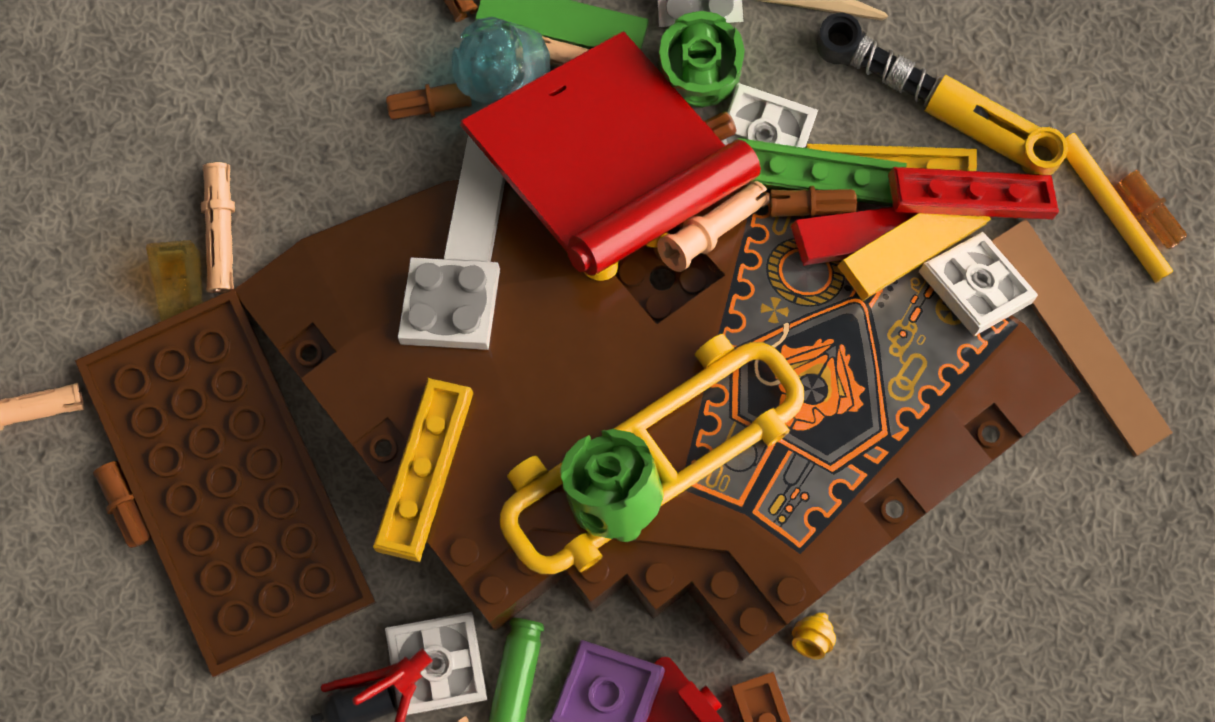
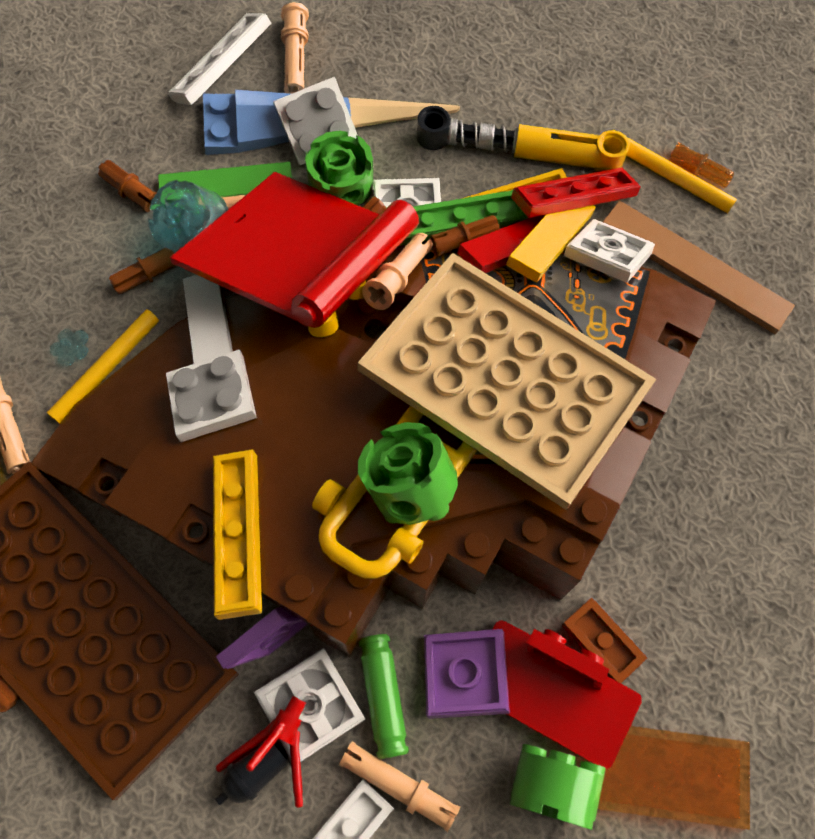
camera: 25 degrees left, 10 degrees down
yellow plate [792,612,836,659] -> none
none -> yellow piece [46,309,159,424]
none -> clear light blue plant [50,329,89,366]
none -> medium lavender tile [216,607,308,669]
none -> tan plate [358,253,656,510]

